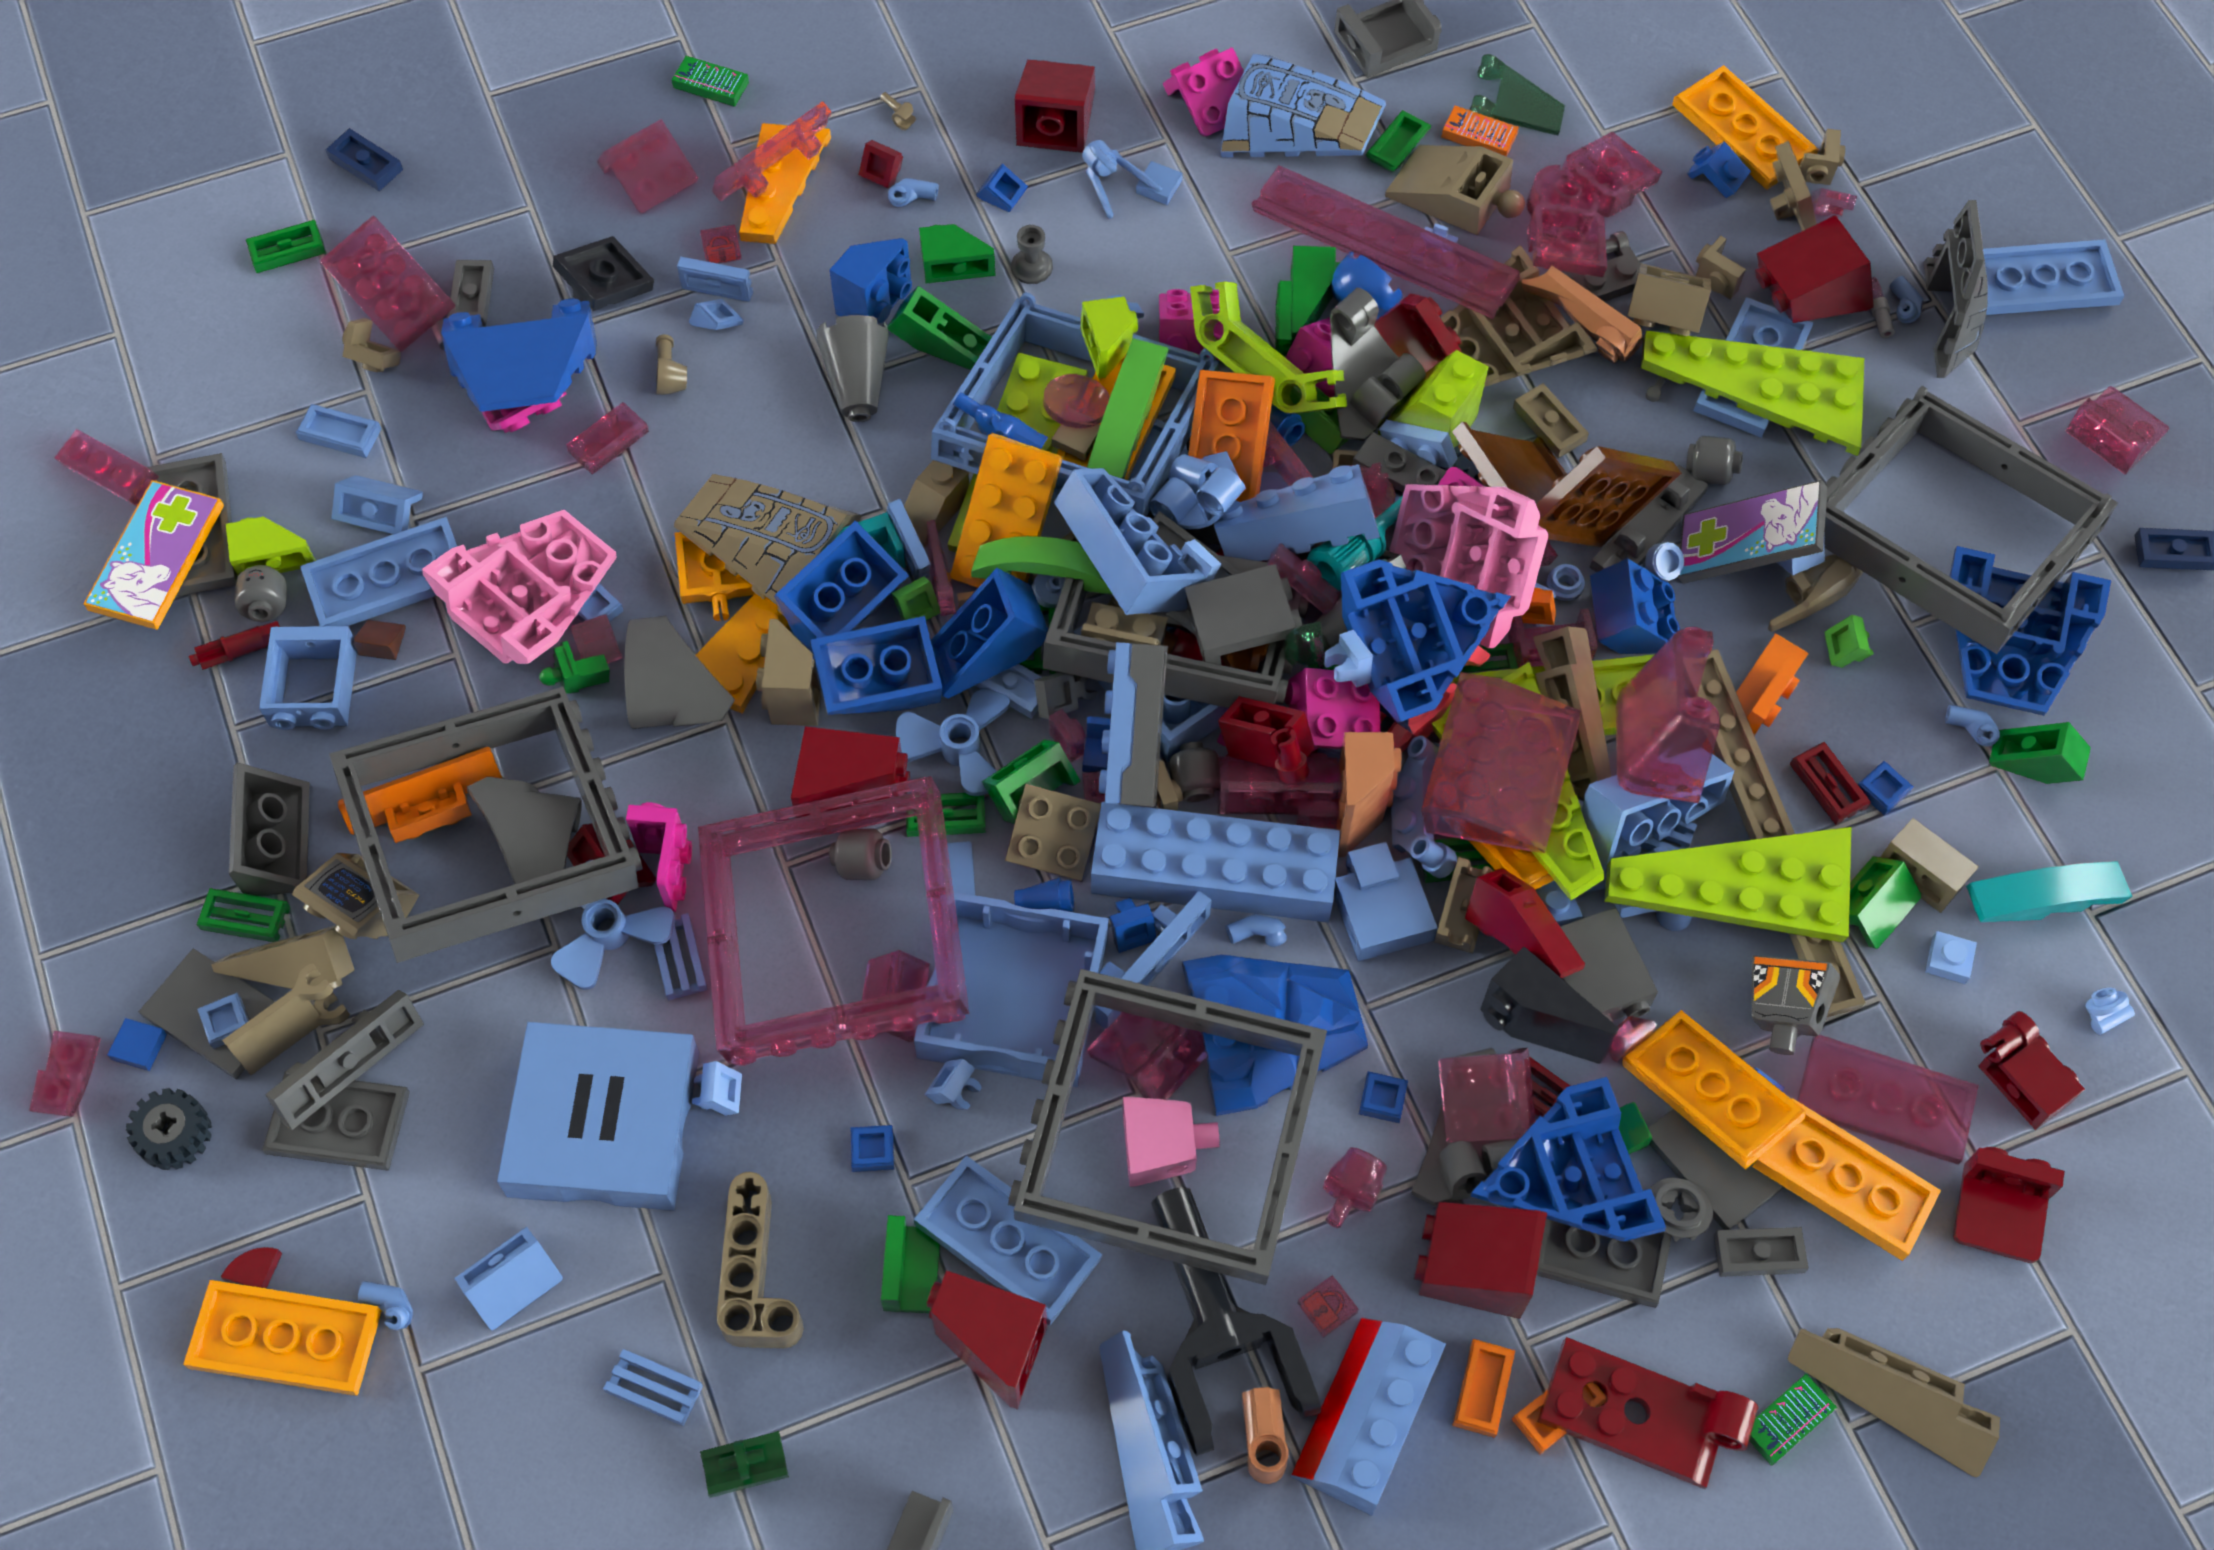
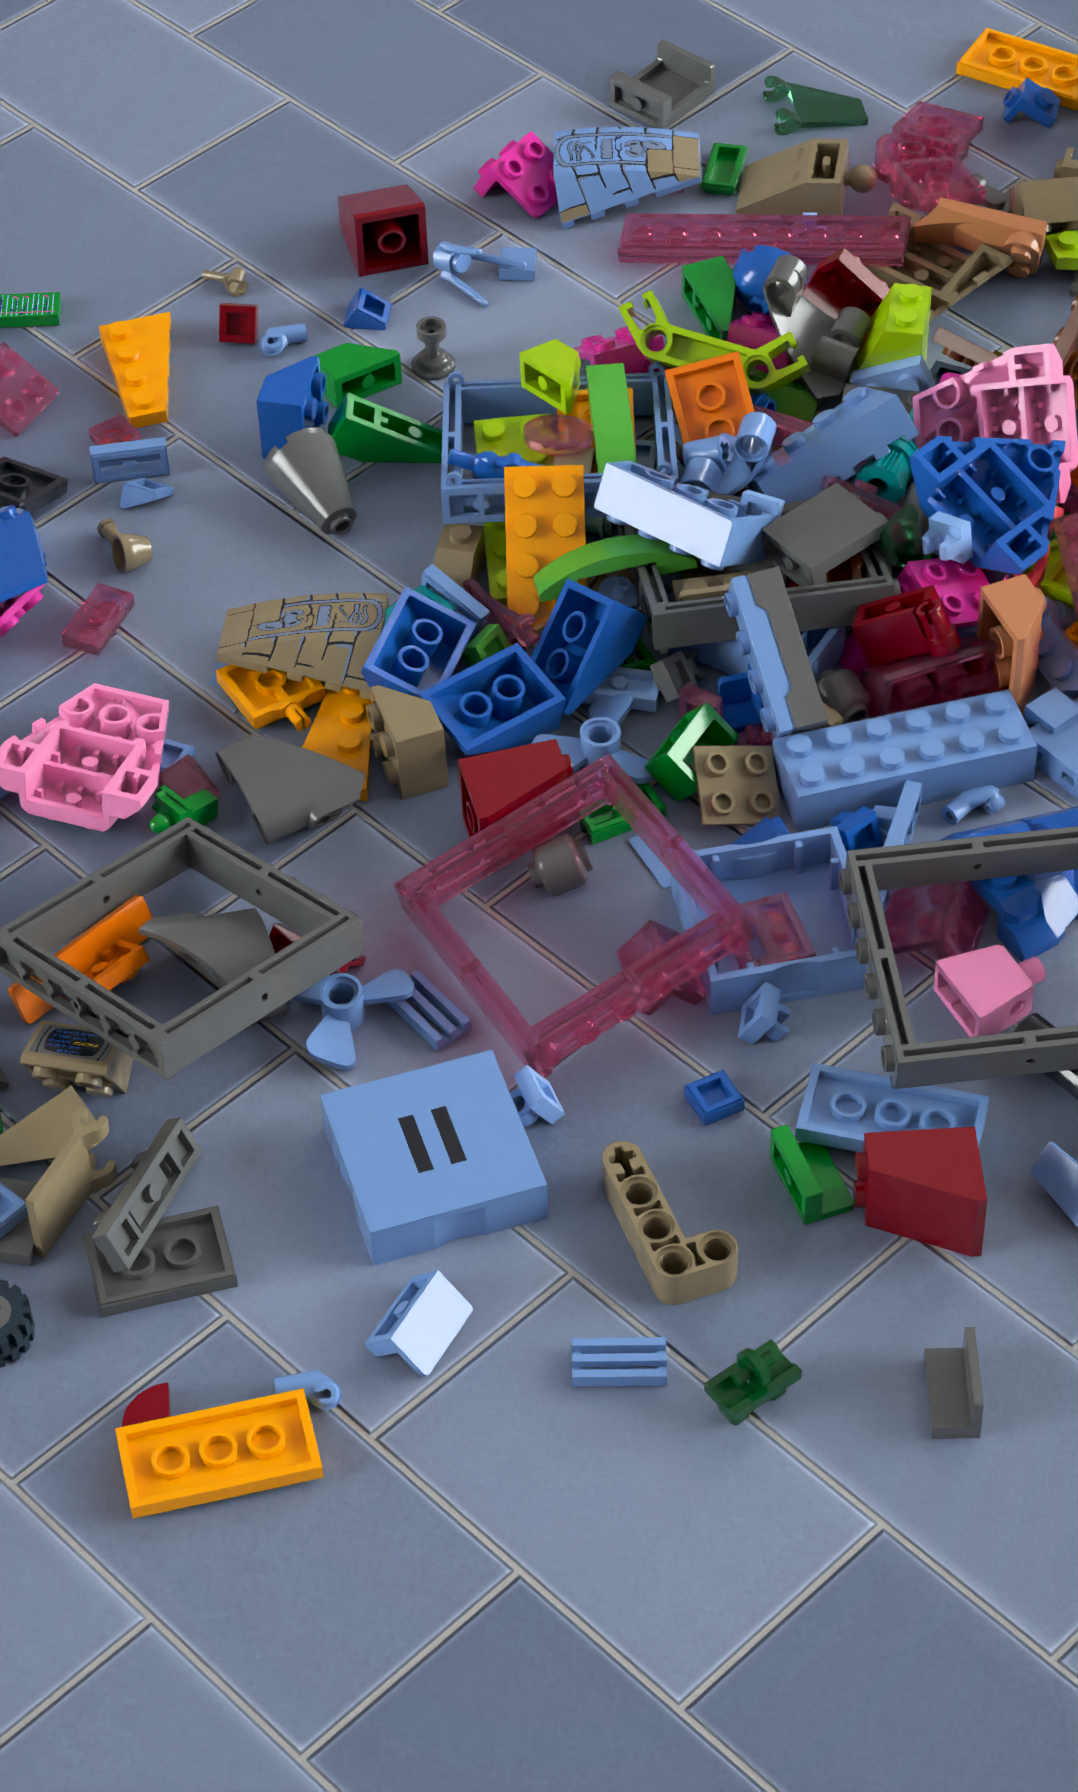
camera: 20 degrees left, 15 degrees down
dark pink bracket [626,802,692,912] -> none
clear pink hinge [712,101,832,202] -> none
green tile [1275,281,1292,357] -> none
orange tile [1441,105,1519,157] -> none
dark tan plate [1513,383,1589,458] -> none
none -> clear pink plate [713,892,816,970]

